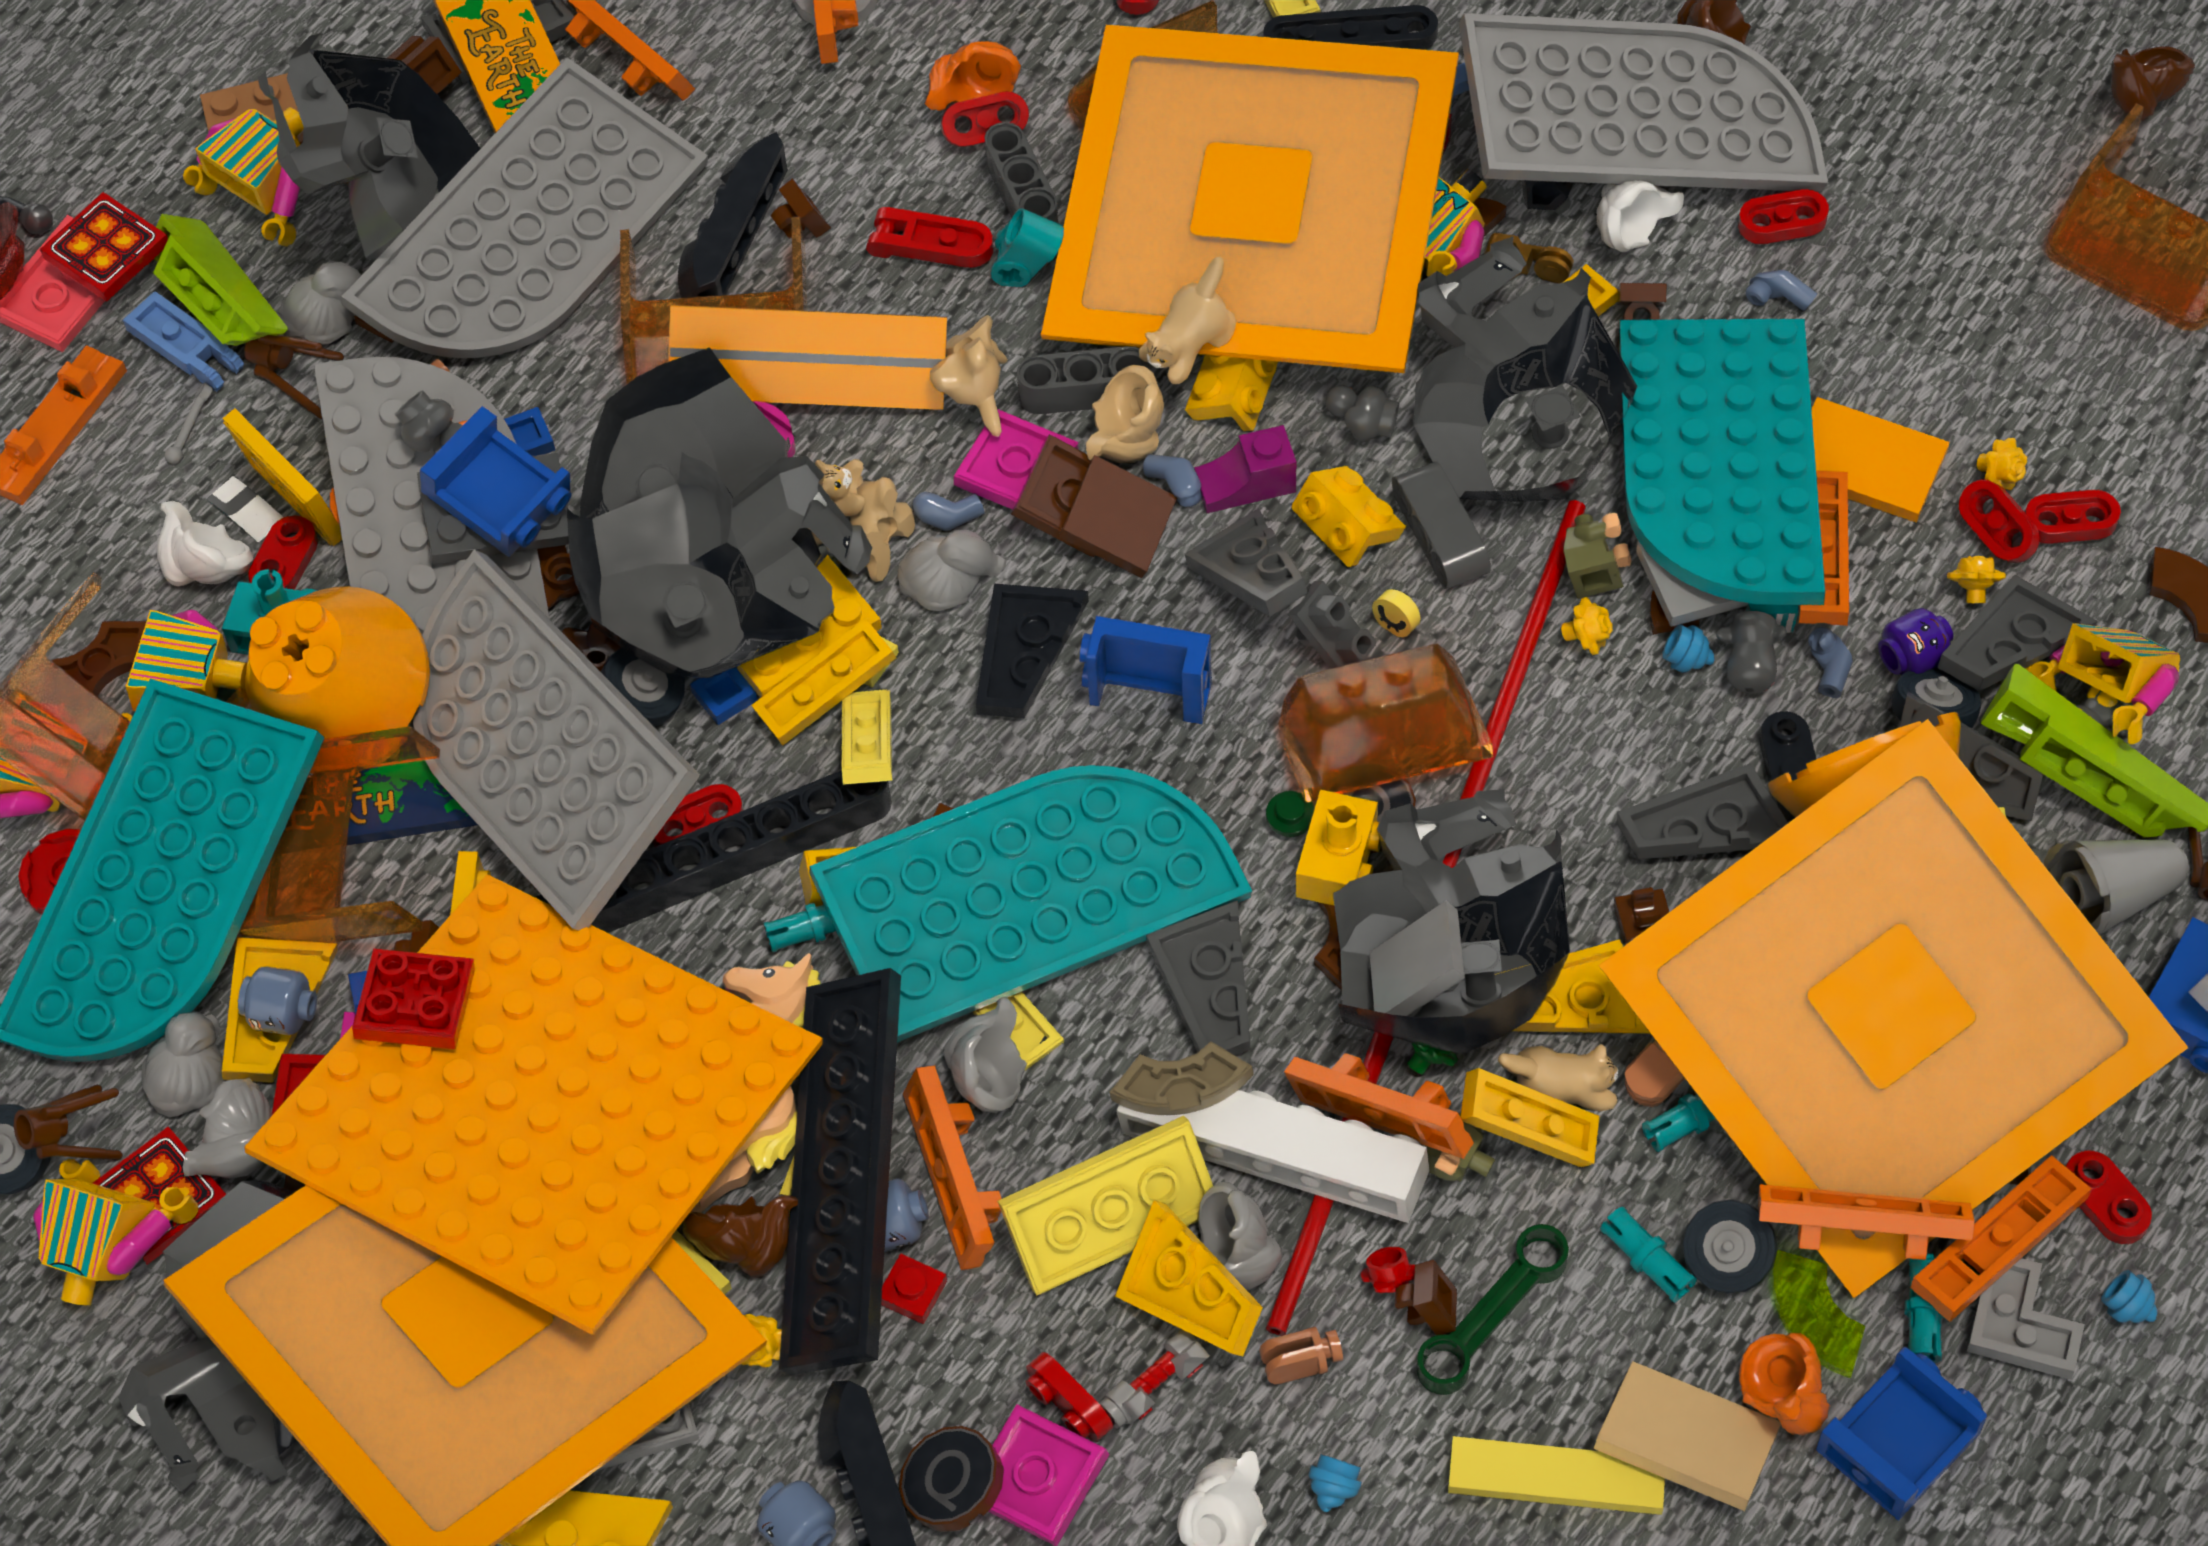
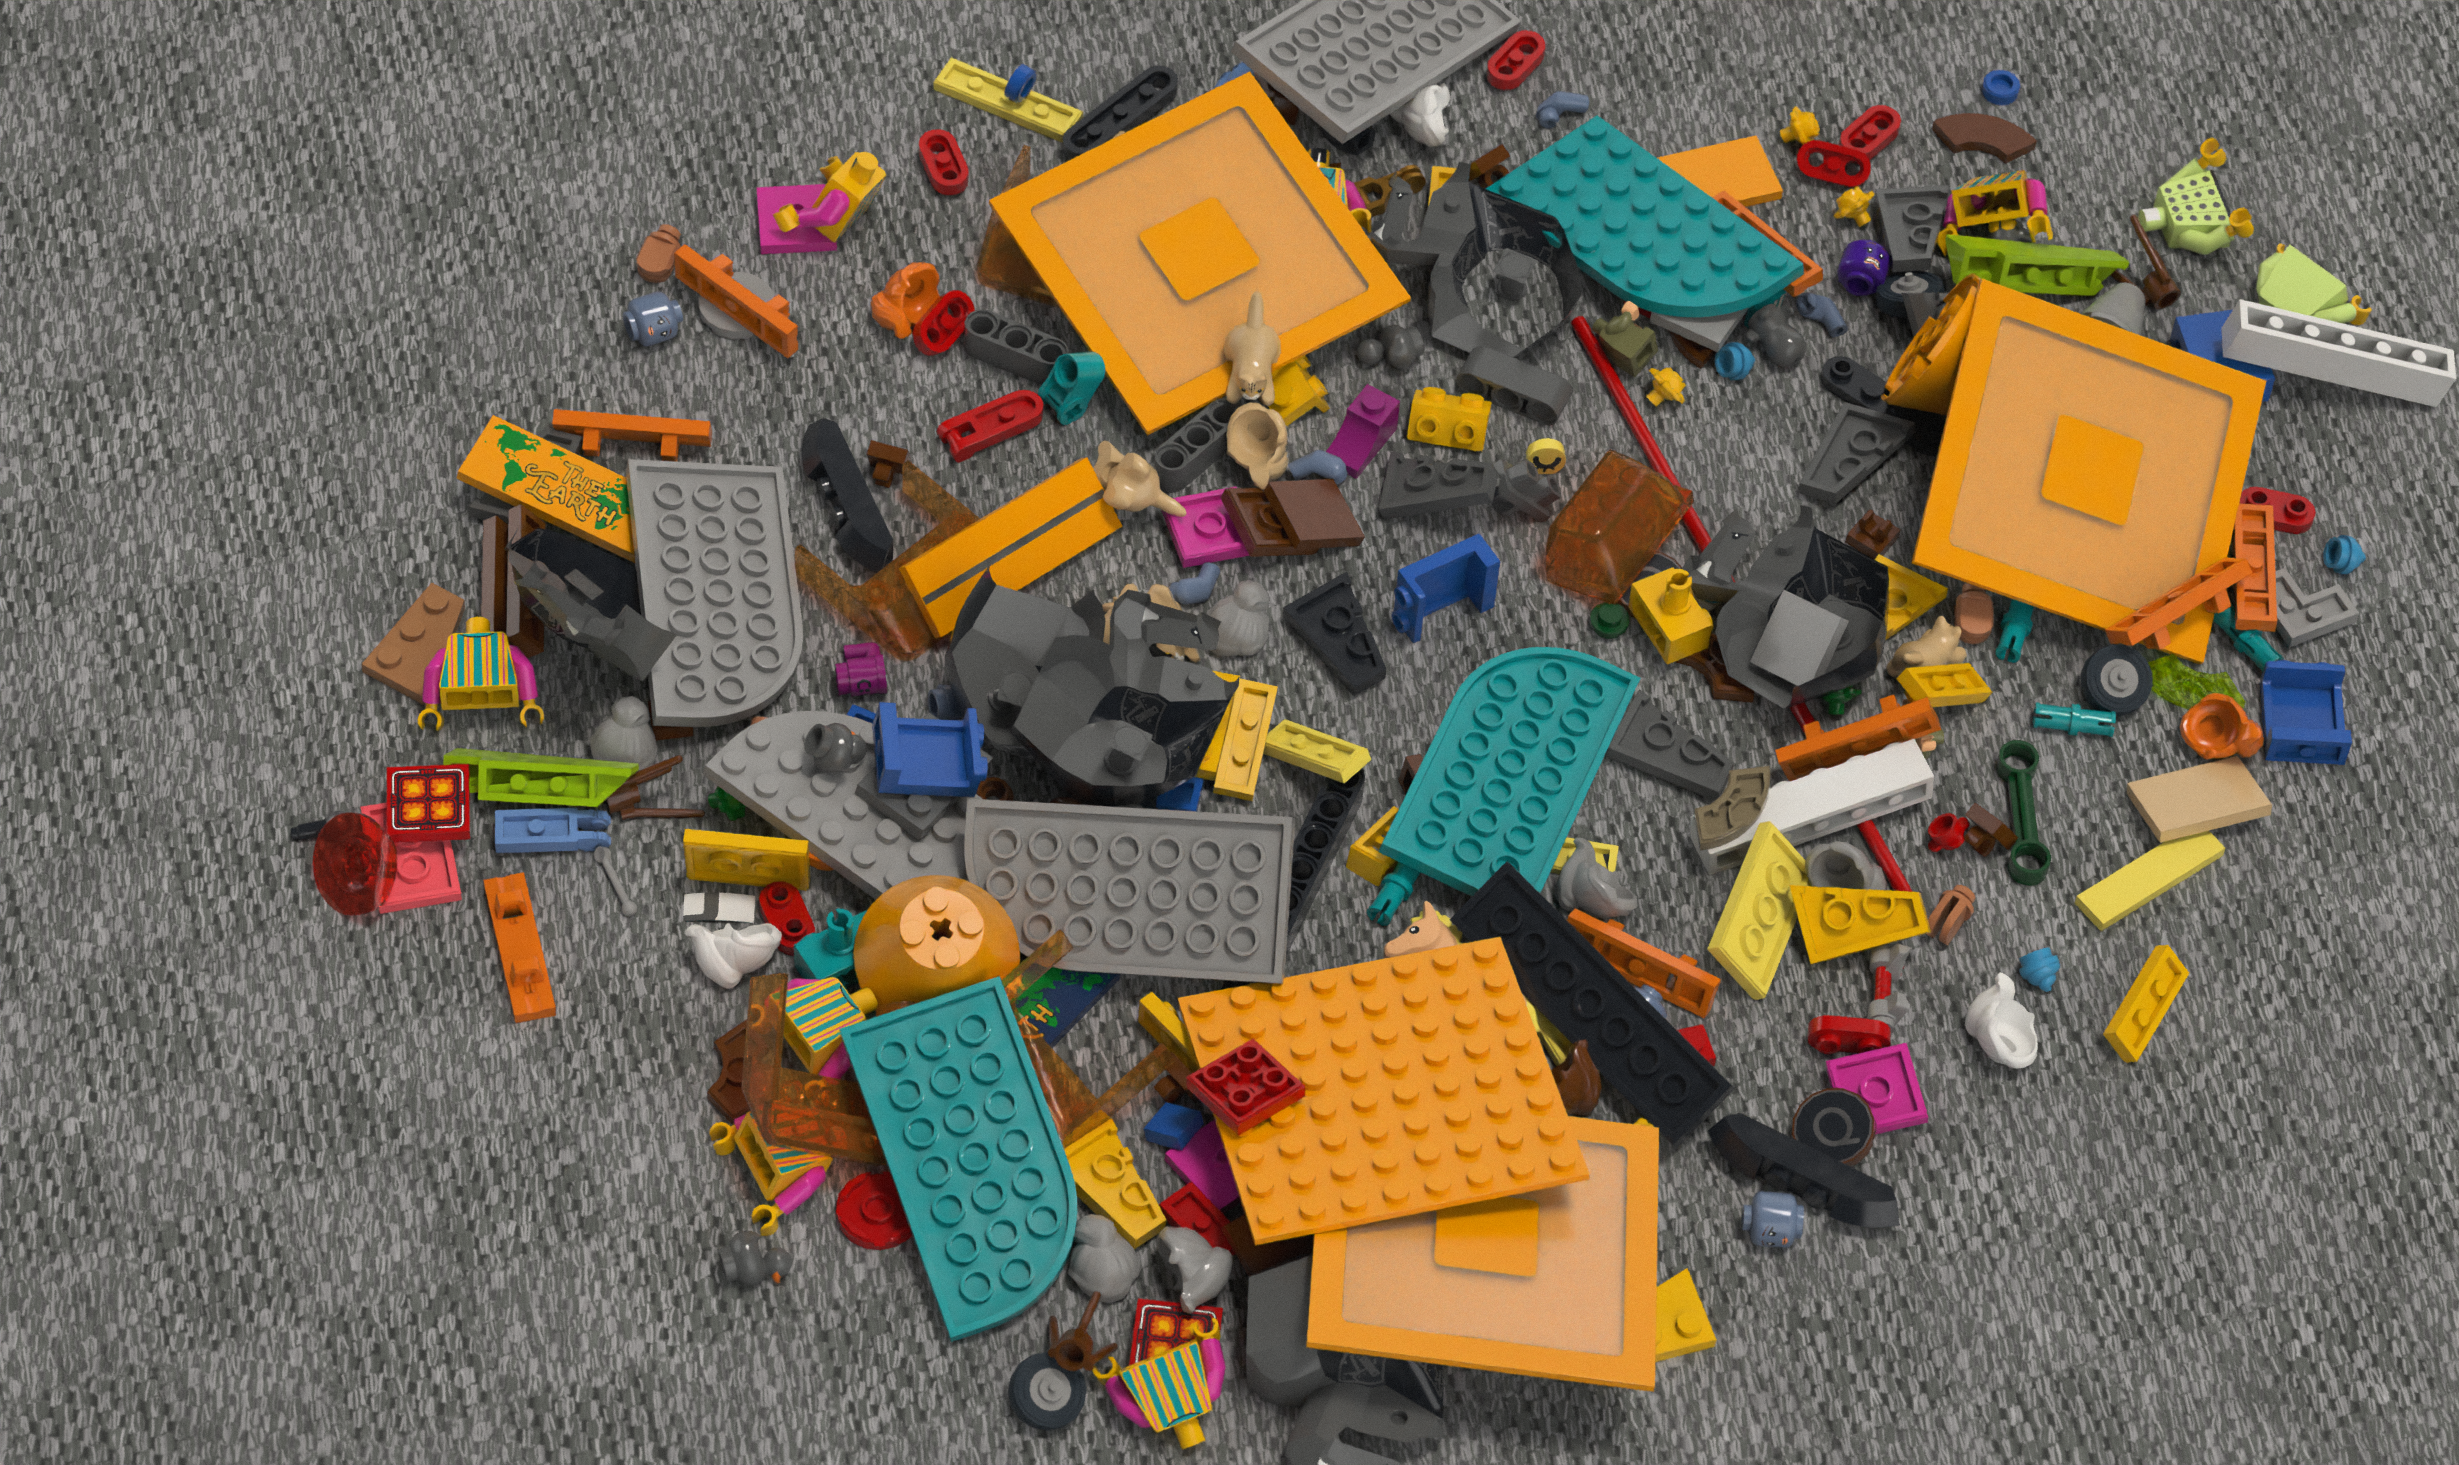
camera: 50 degrees left, 5 degrees down
sand blue head [238,966,317,1035] -> none
none -> magenta piece [835,642,887,697]

